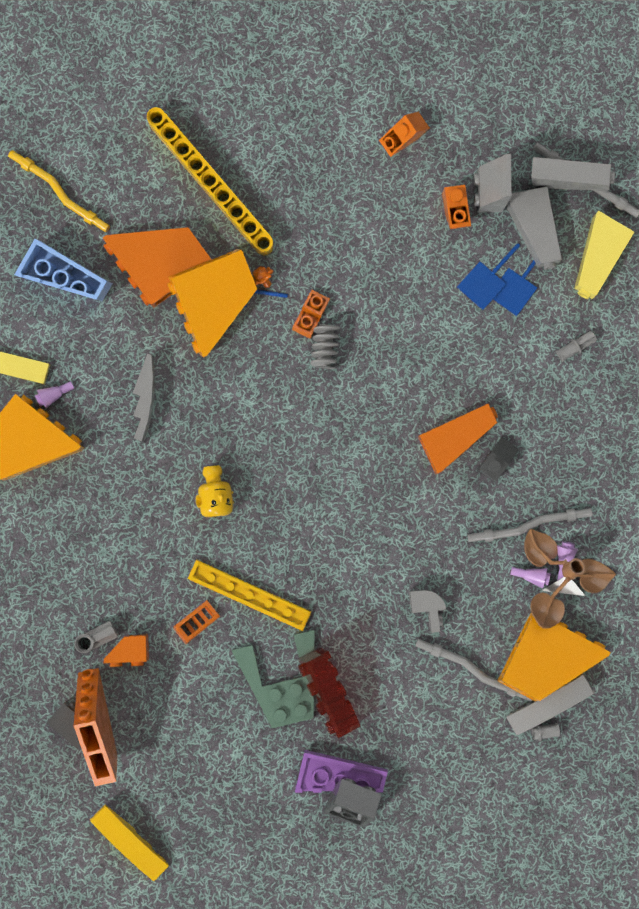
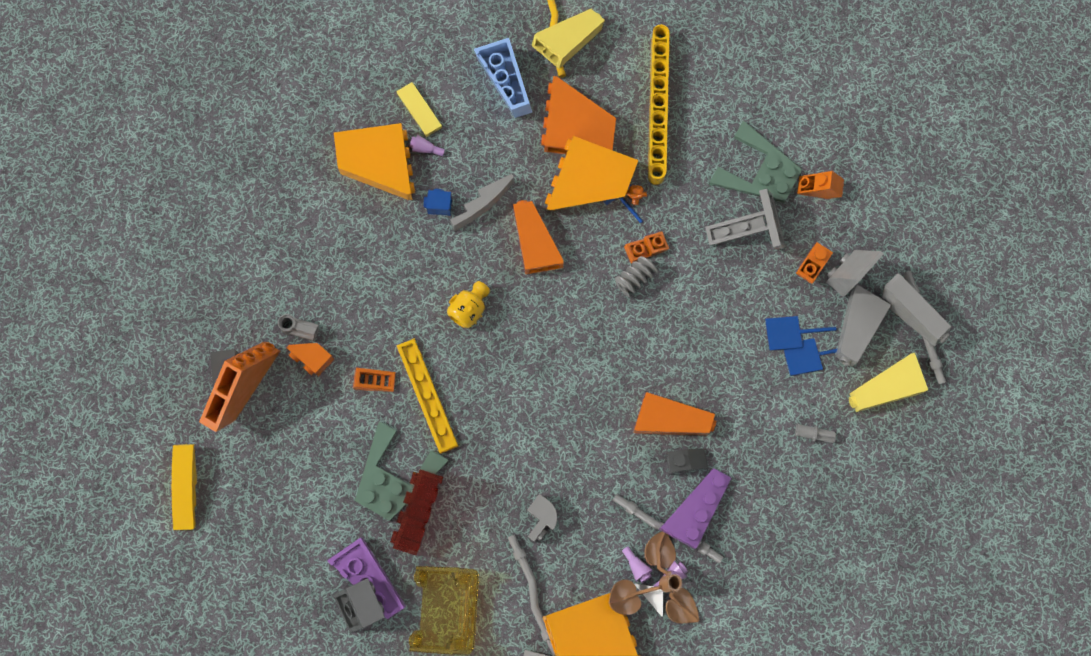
camera: 45 degrees right, 10 degrees down
none -> clear yellow windscreen [409,566,479,655]
none -> blue brick [424,189,452,216]
none -> orange slope [513,200,564,274]
none -> light yellow slope [532,9,605,69]
none -> medium lavender wing [659,468,731,549]
none -> light grey piece [705,189,786,250]
none -> sand green wing [709,121,802,203]

